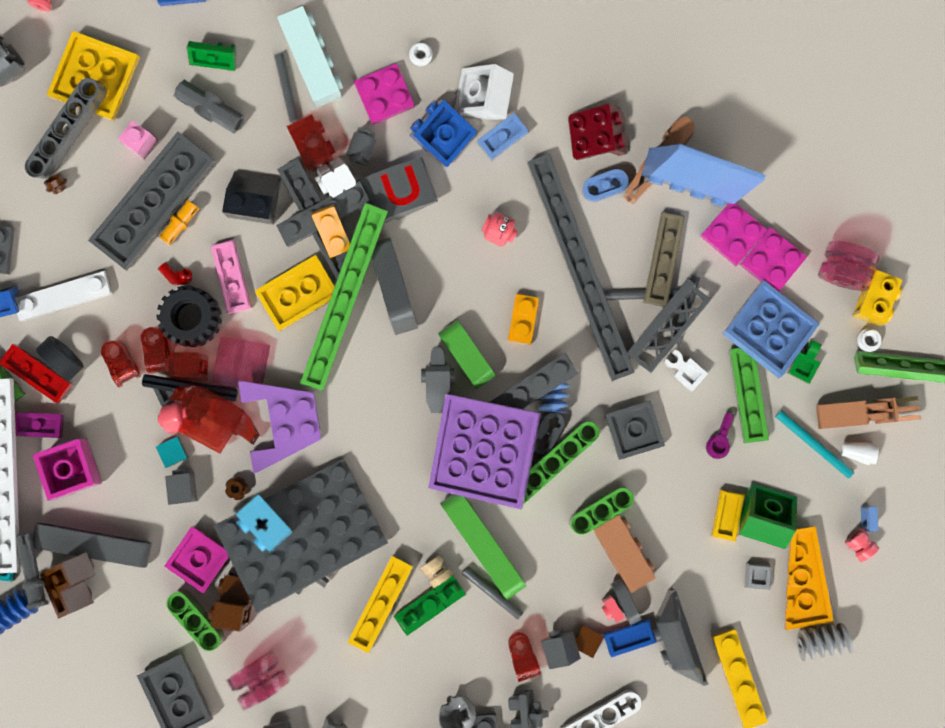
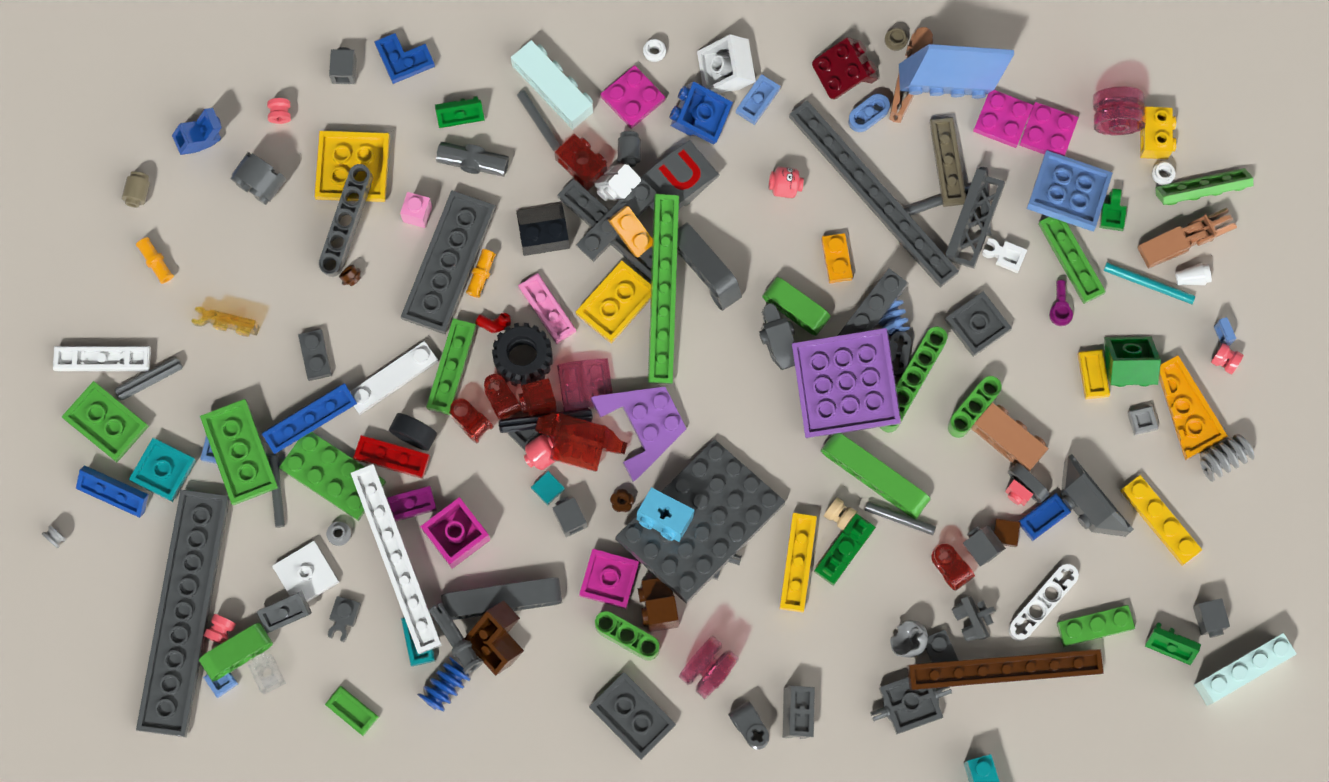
camera: 20 degrees left, 10 degrees down
none -> bright green plate [426,318,476,415]
none -> dark tan plate [885,28,908,51]

